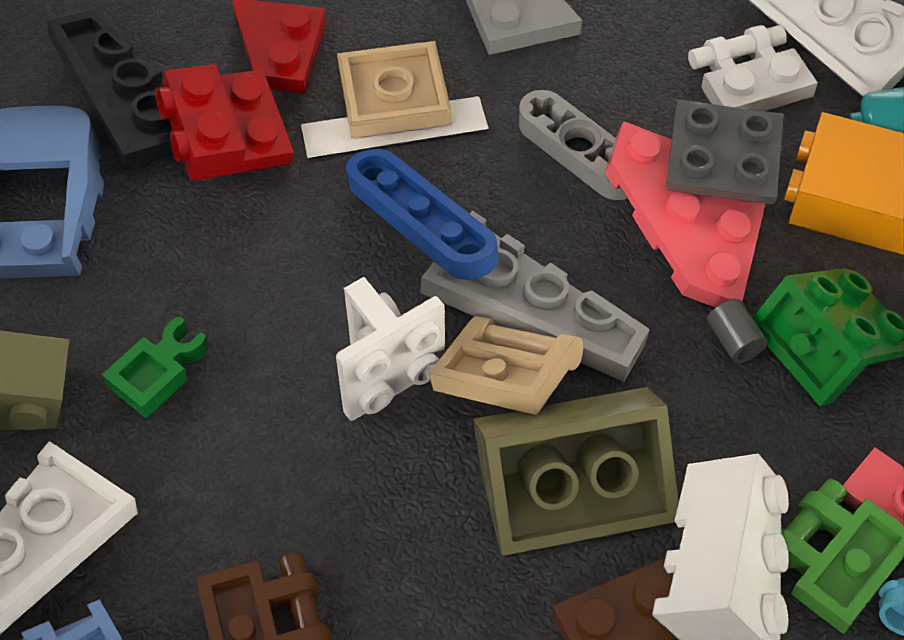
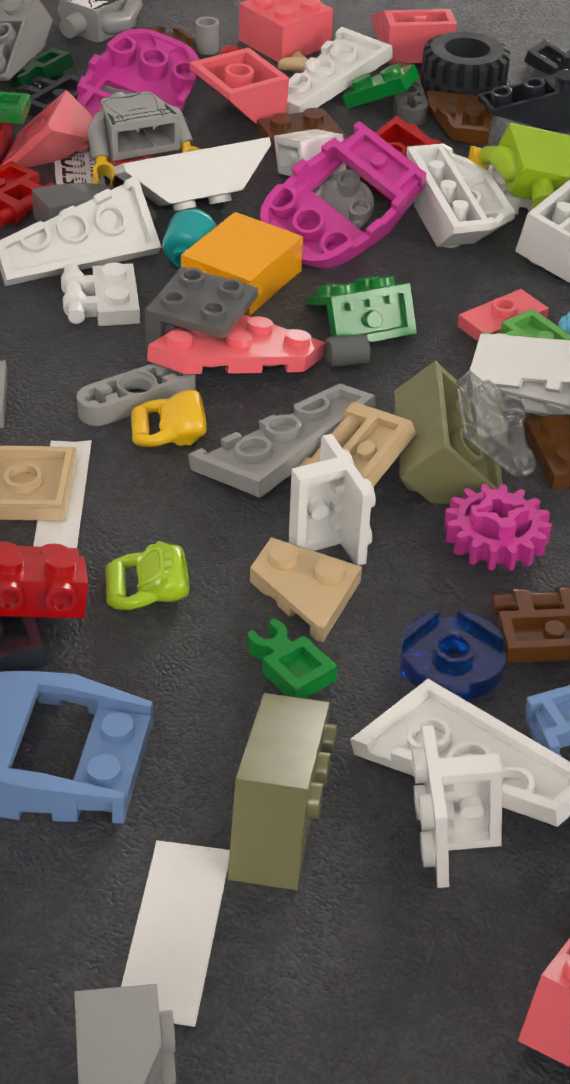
camera: 80 degrees left, 15 degrees down
blue plate [346,149,498,280] -> none
none -> lime piece [105,541,190,610]
none -> yellow piece [131,390,207,447]
none -> tan wing [250,537,362,642]
none -> clear blue plate [400,611,506,703]
none -> dark pink gear [444,484,552,571]
none -> clear plate [456,370,536,476]

